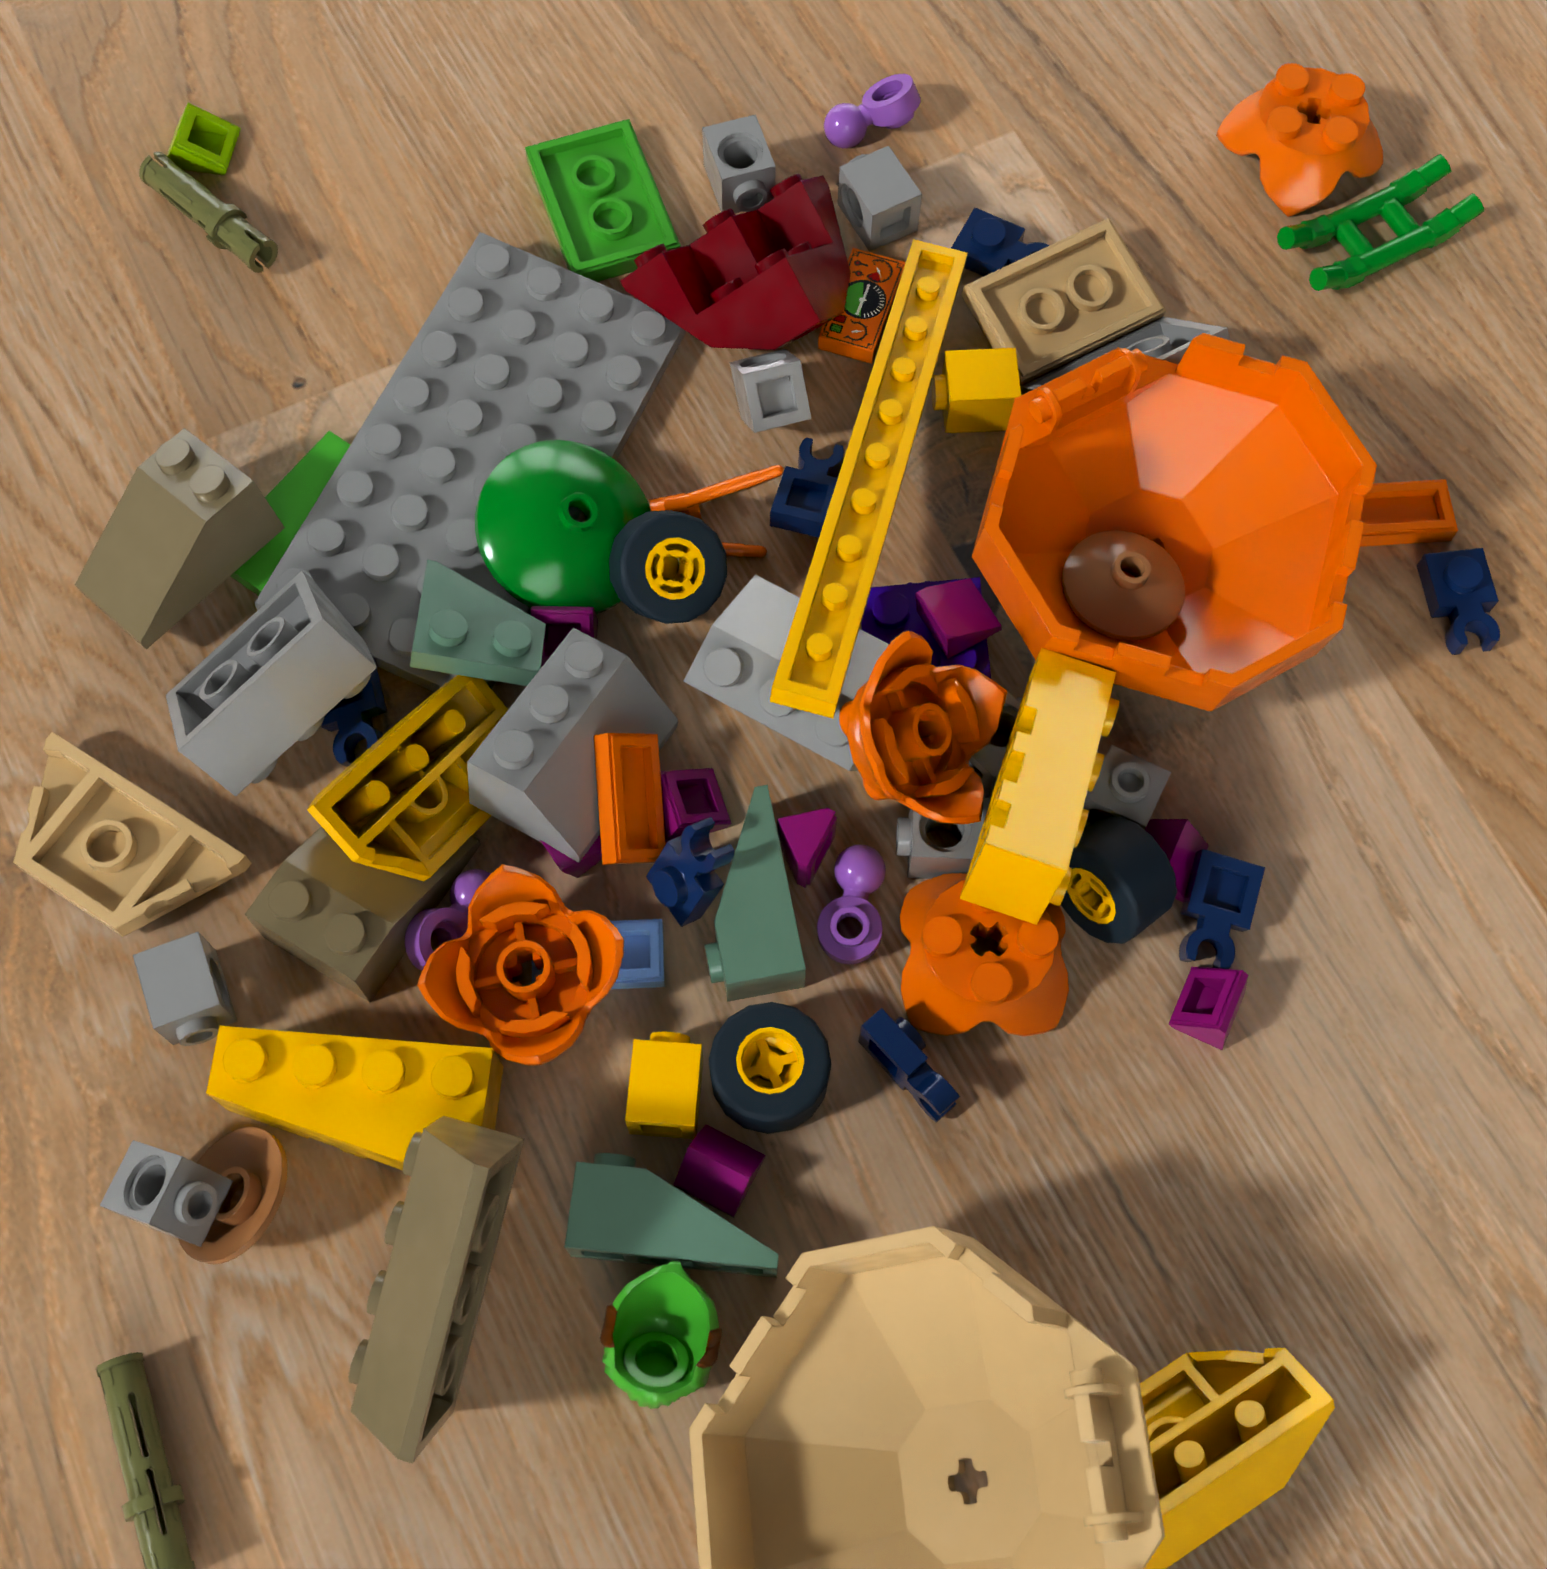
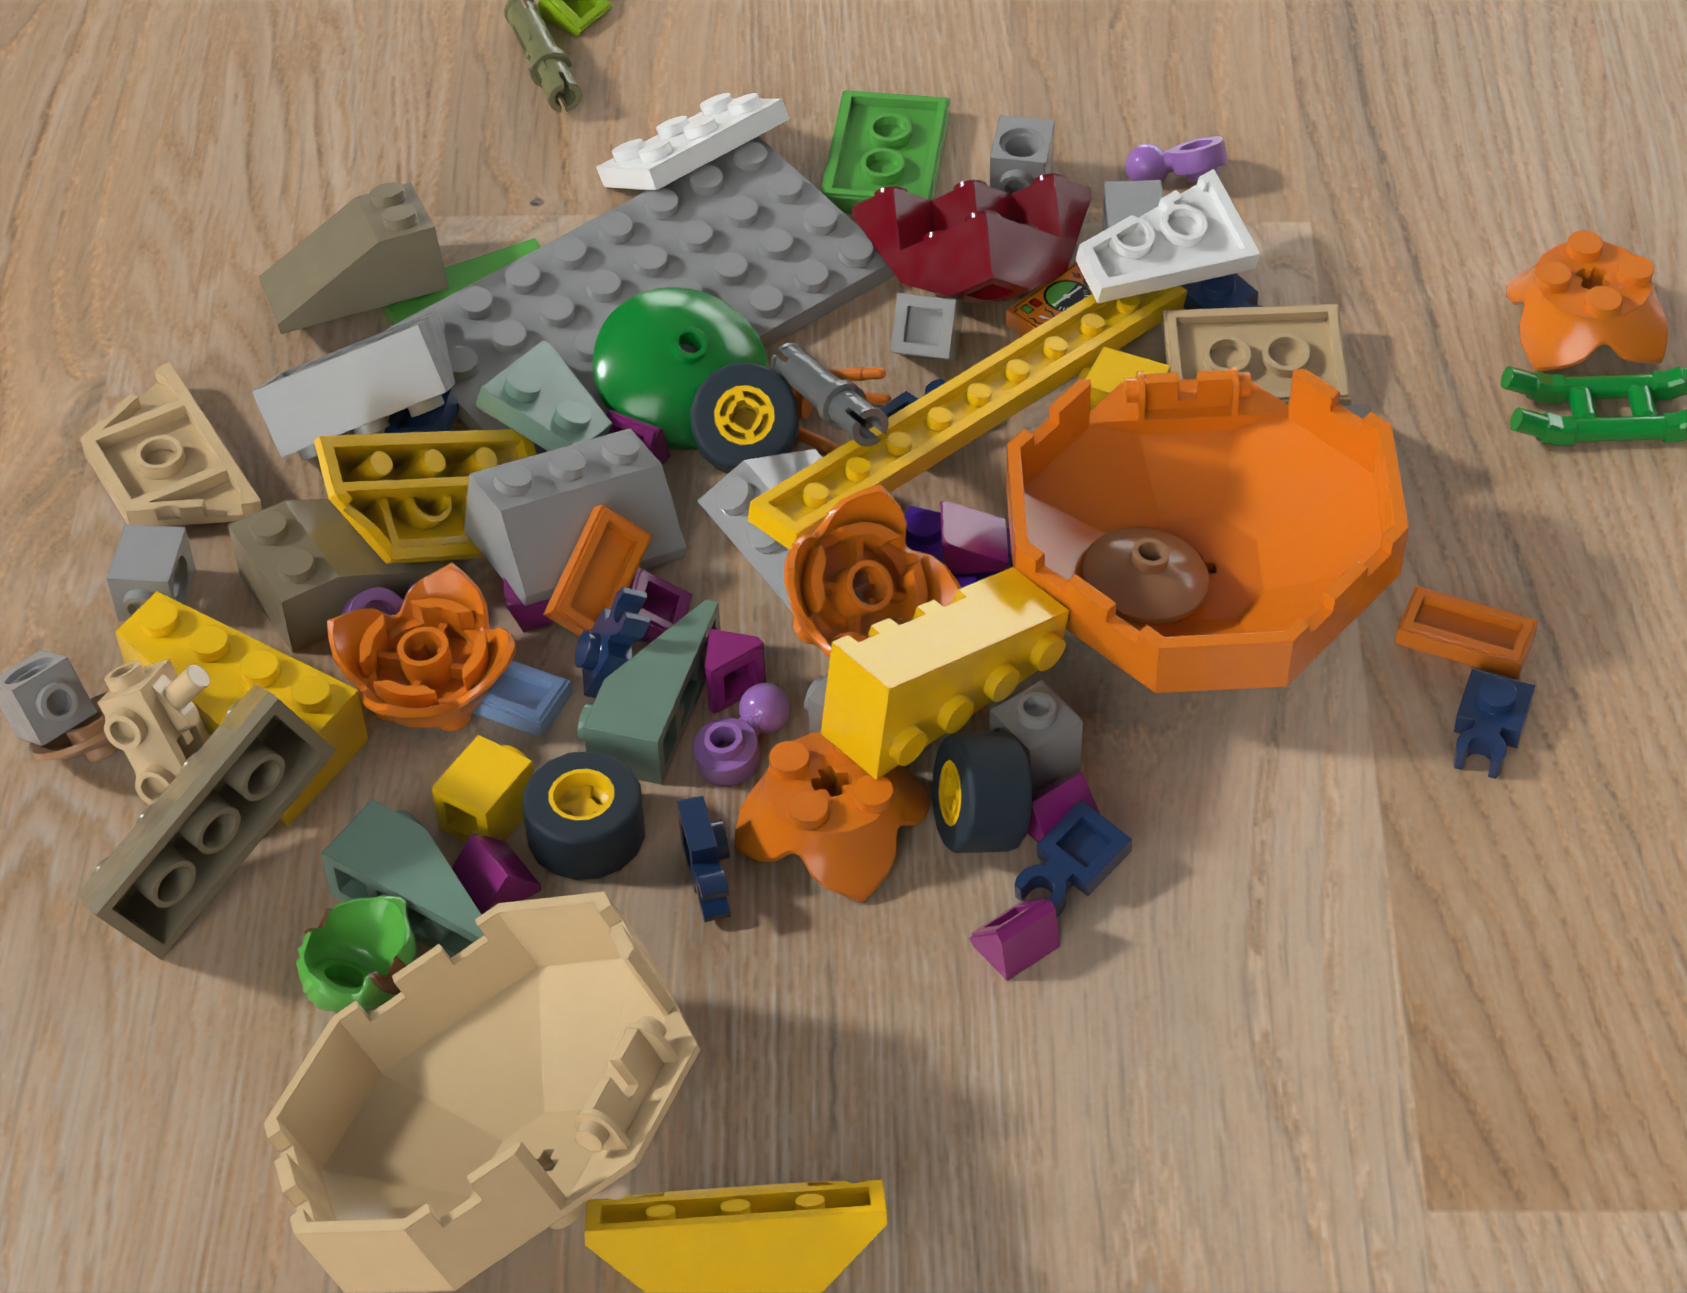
camera: 30 degrees right, 20 degrees down
none -> tan brick [97,659,210,805]
none -> white plate [596,93,790,190]
none -> dark grey pin [771,343,889,446]
none -> white wing [1075,169,1260,303]

